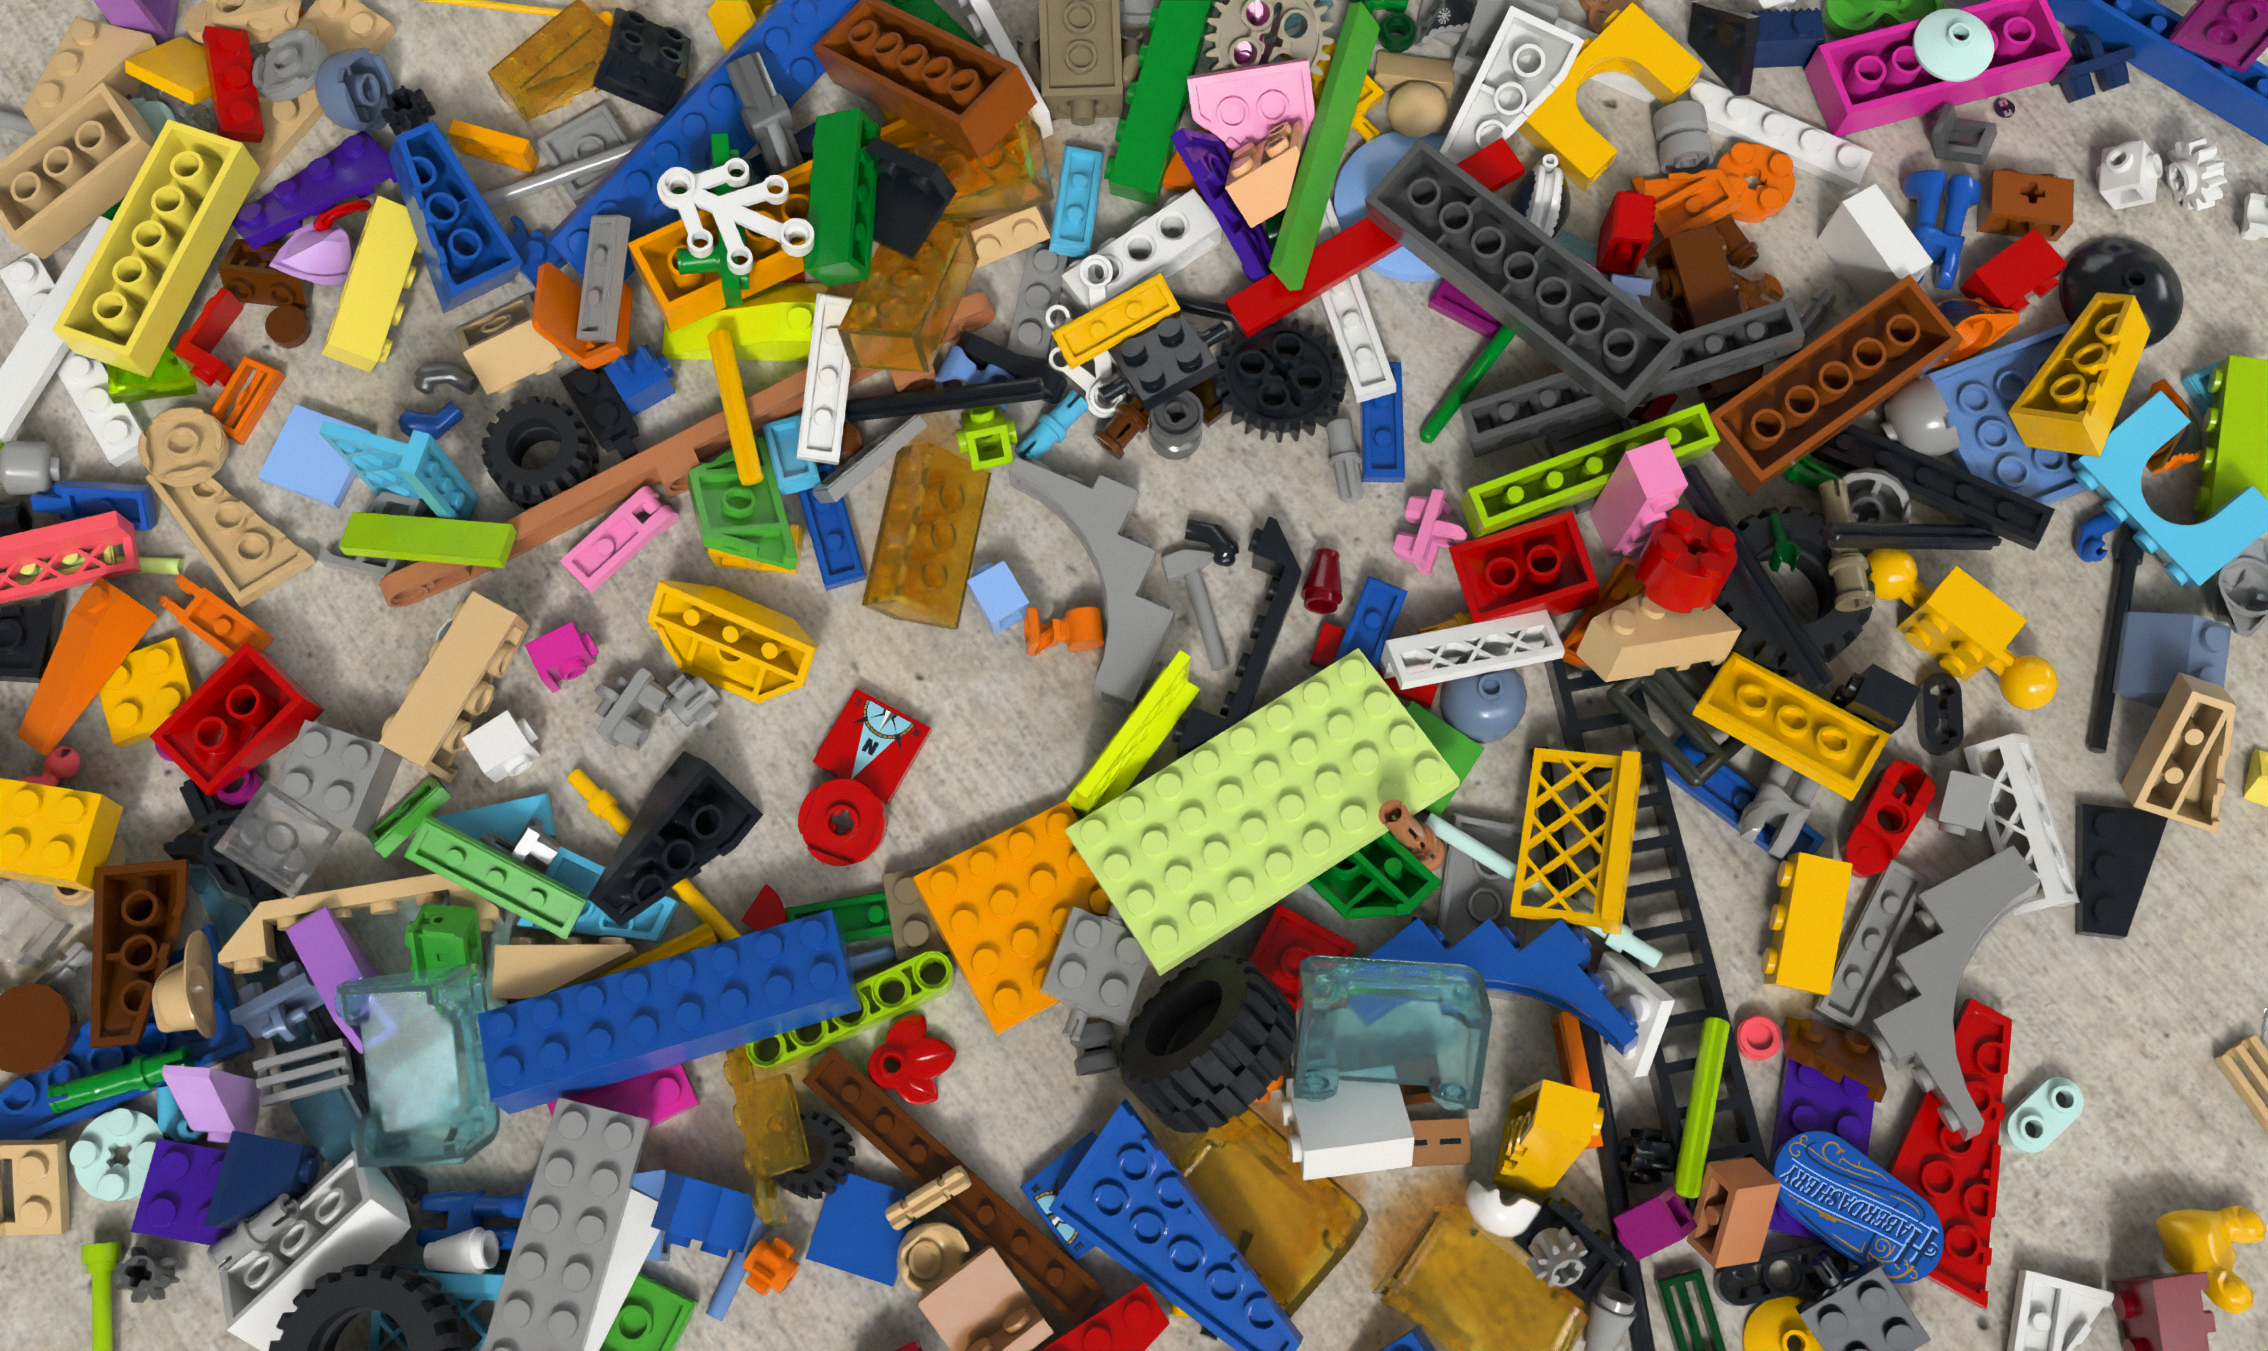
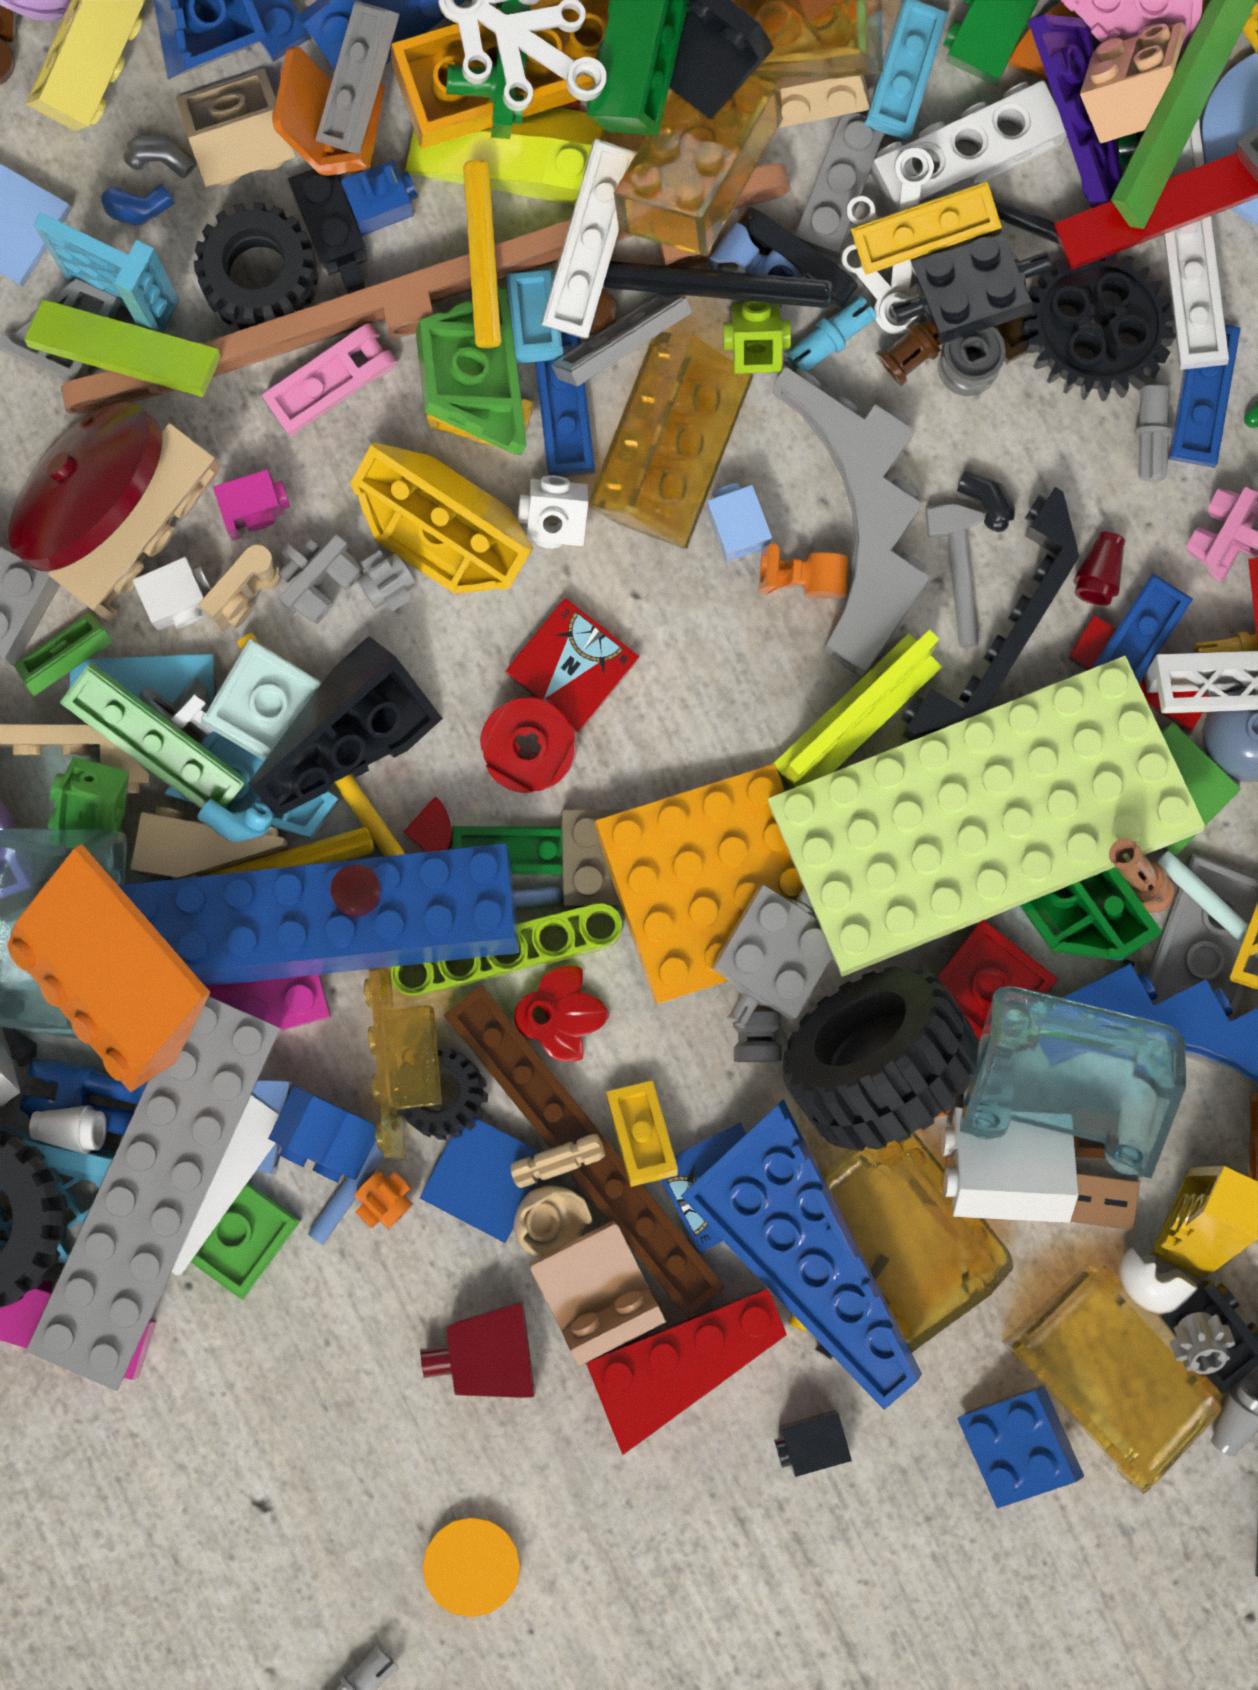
camera: 10 degrees right, 10 degrees up
none -> orange slope [6,844,211,1092]
none -> dark red dish [8,402,162,571]
none -> medium azure arm [197,799,272,842]
none -> tan plate [198,544,281,633]
none -> light aqua tile [200,639,322,761]
none -> clear red tile [330,865,382,917]
none -> white brick [517,475,588,548]
none -> yellow plate [606,1080,678,1187]

